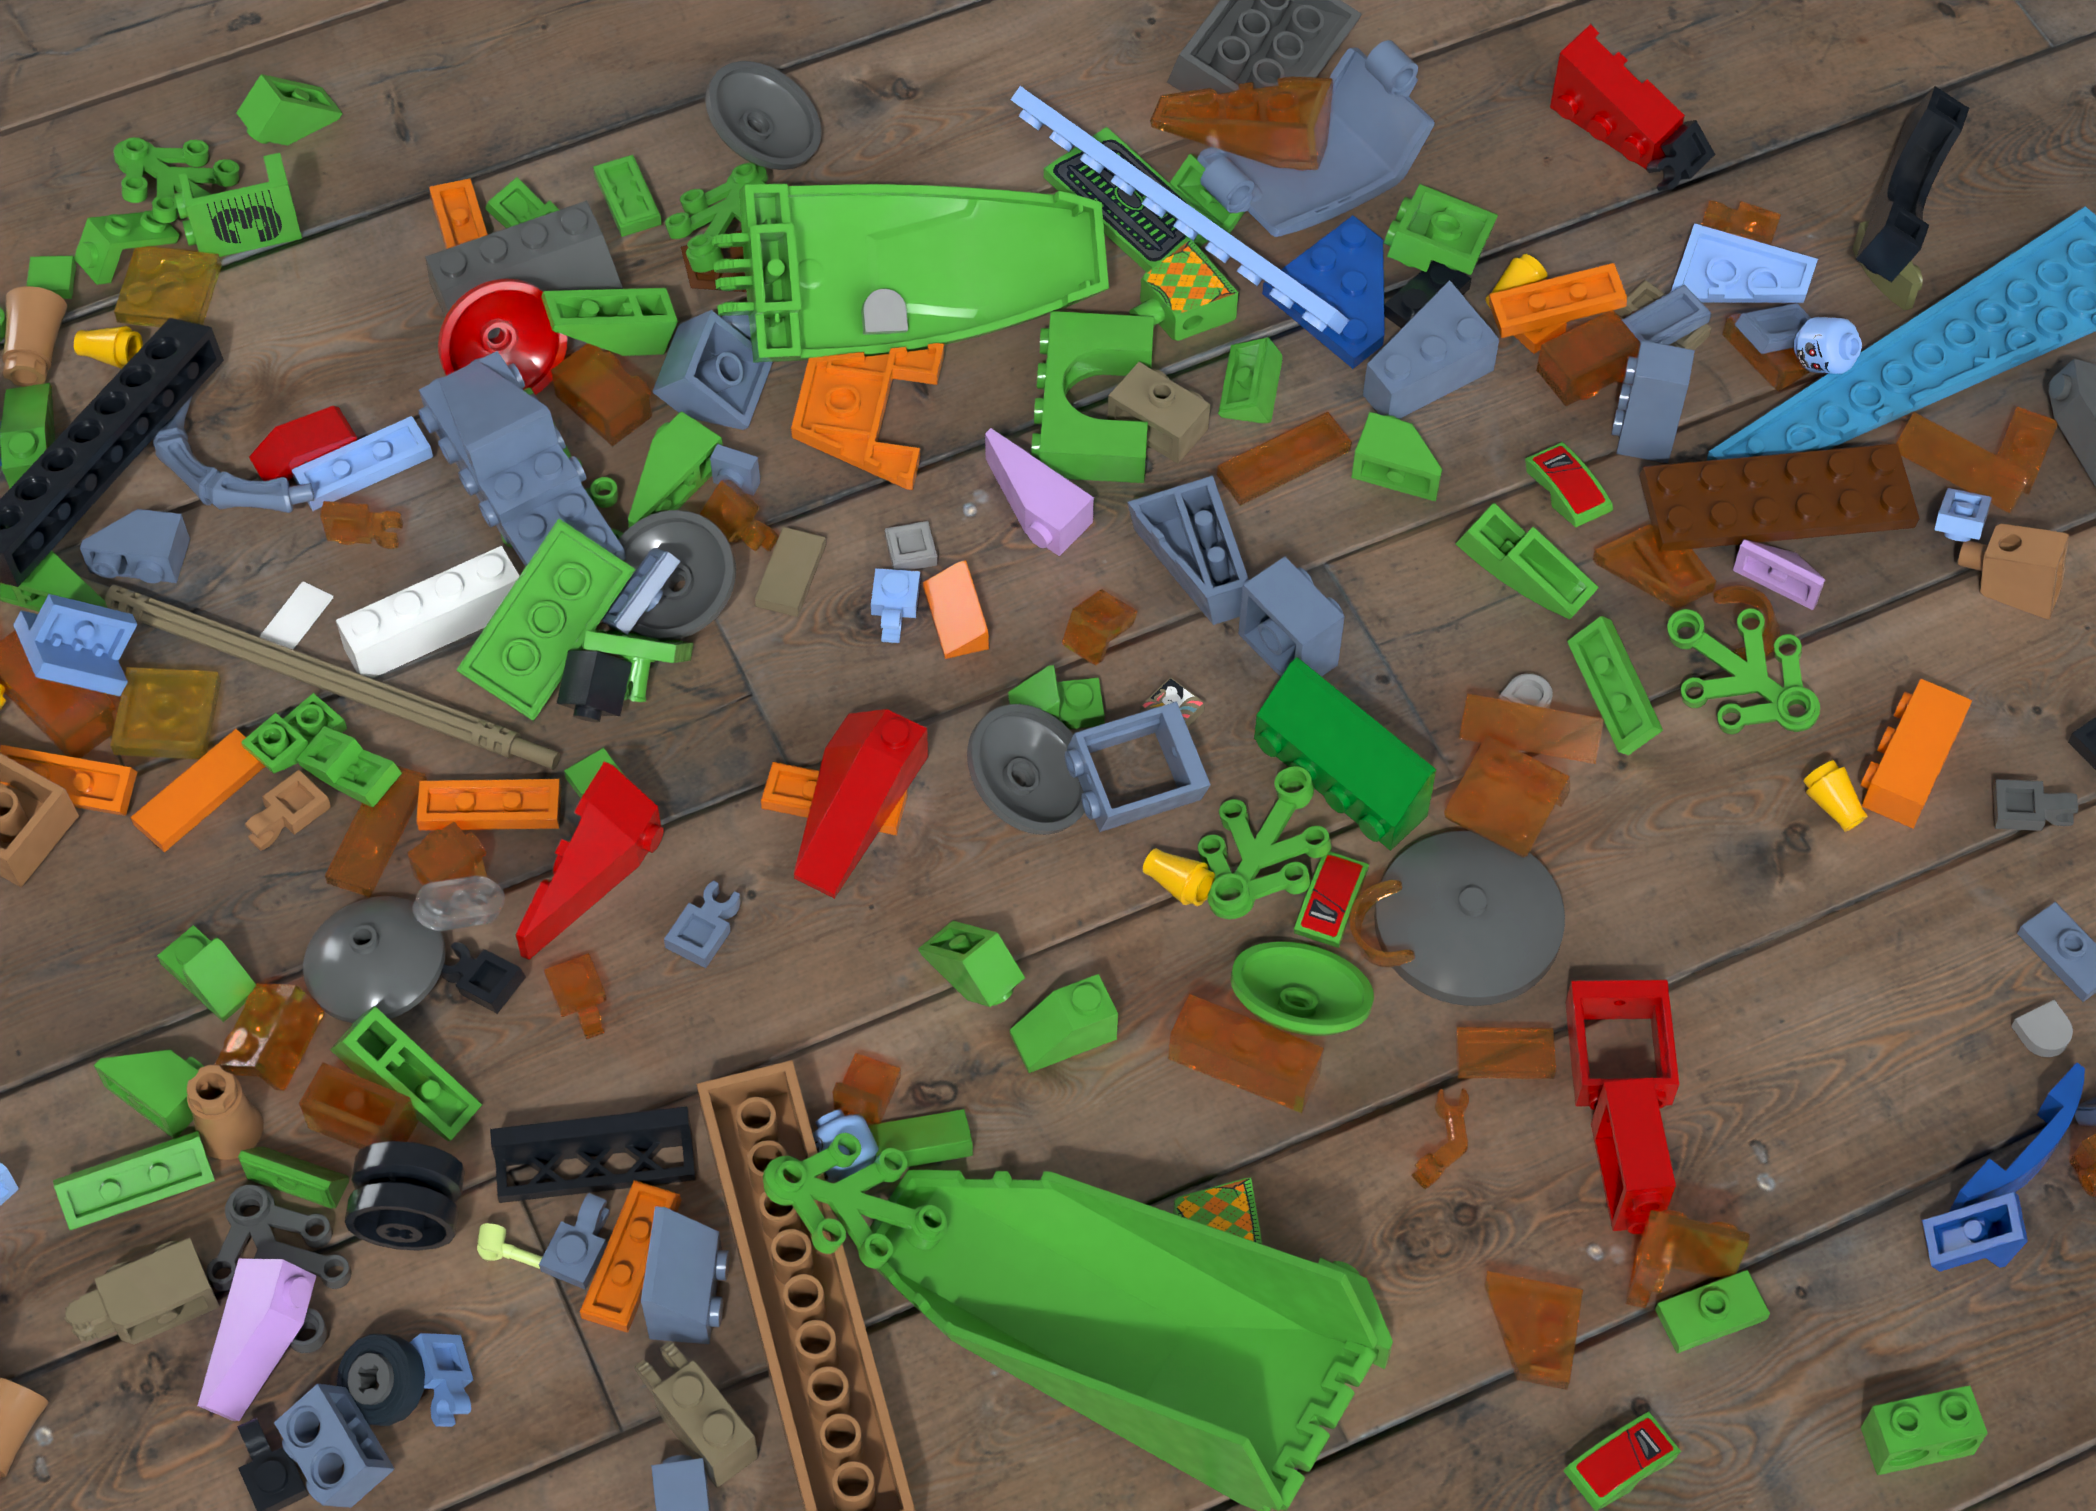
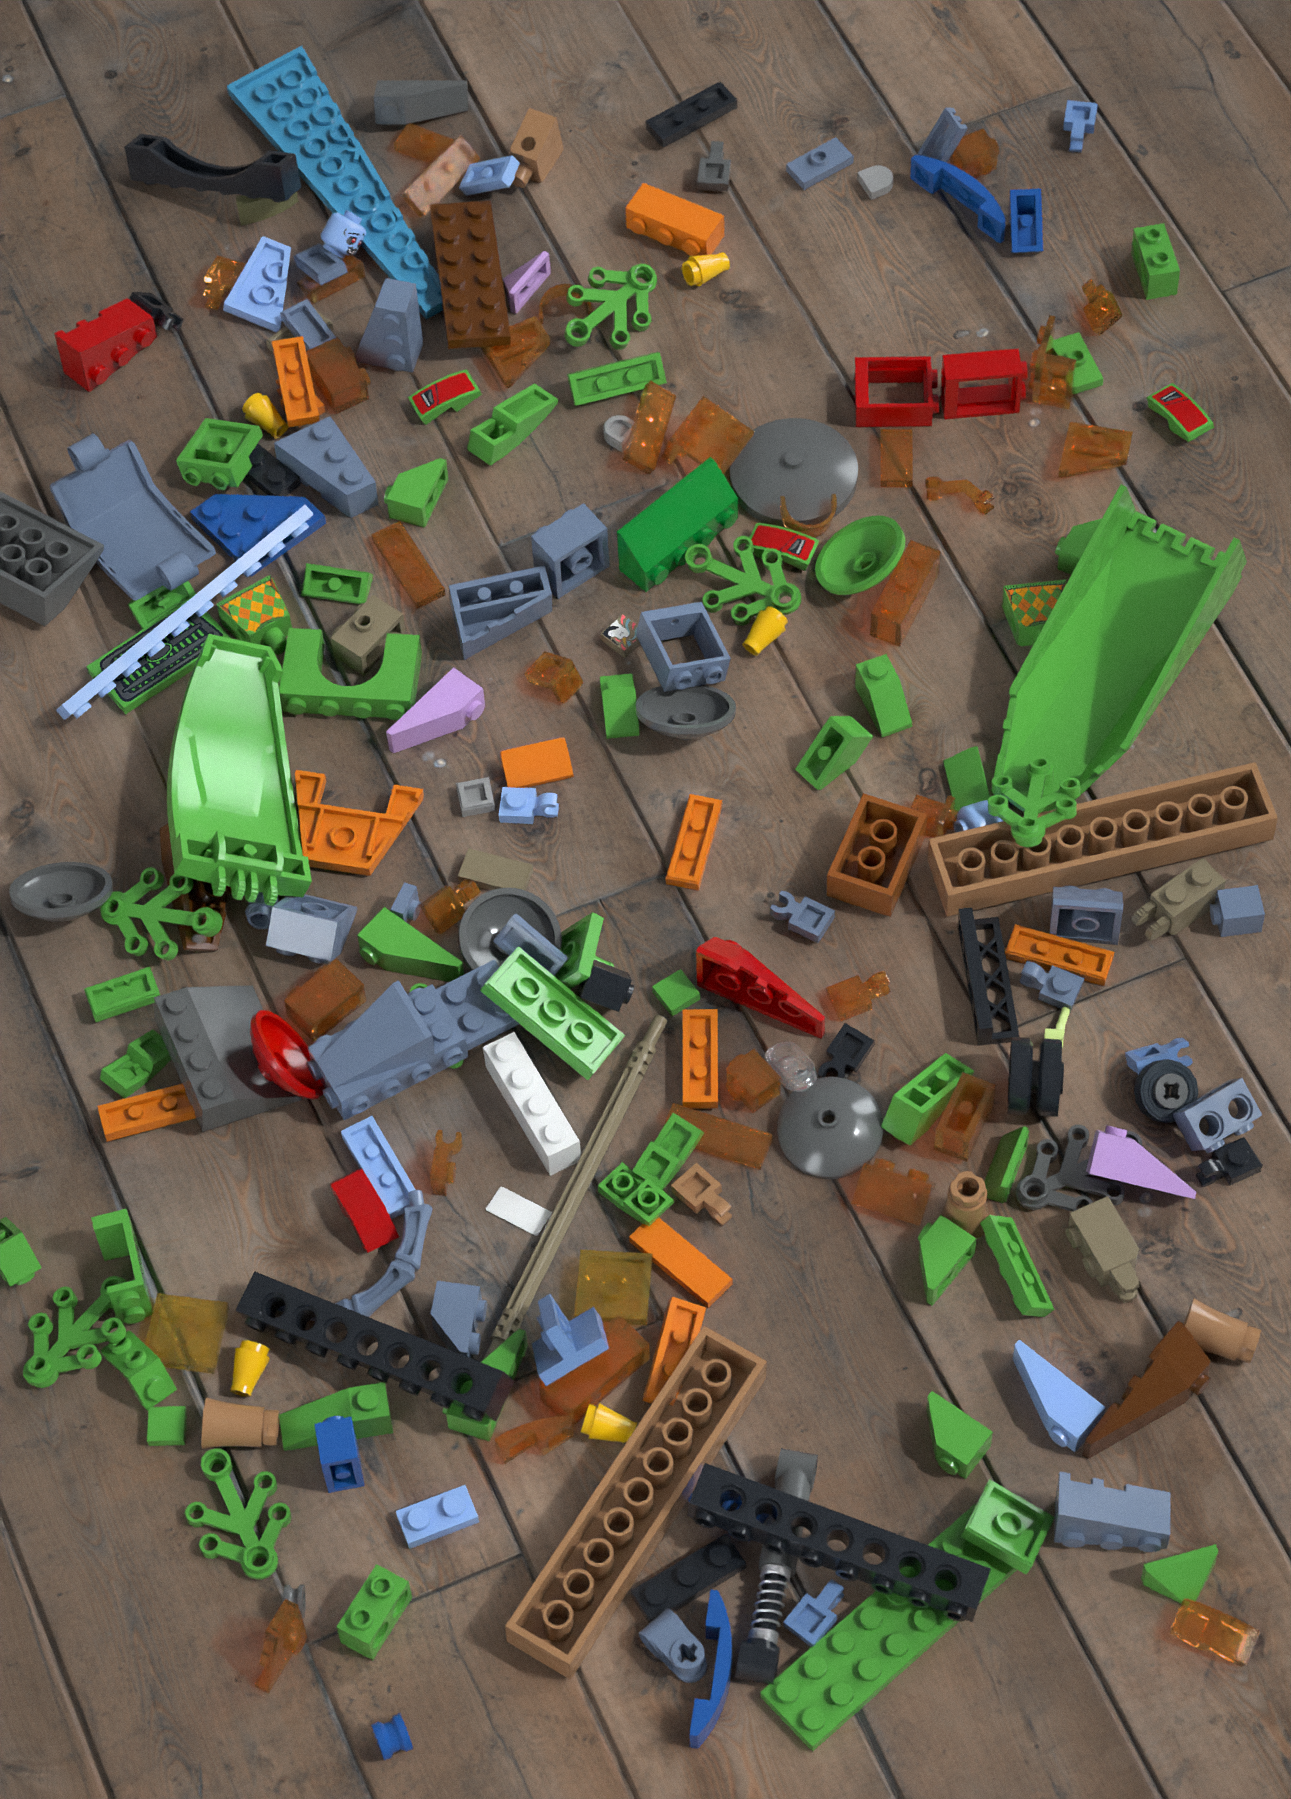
camera: 85 degrees left, 0 degrees up
bright green slope [157,925,259,1022] -> none
bright green slope [541,288,678,356] -> none
red wedge [794,709,928,899] -> none
light grey tile [861,289,908,335] -> none
clear orange wedge [1150,76,1333,171] -> none
none -> dark orange brick [827,793,927,917]
none -> clear orange plate [1082,279,1123,335]

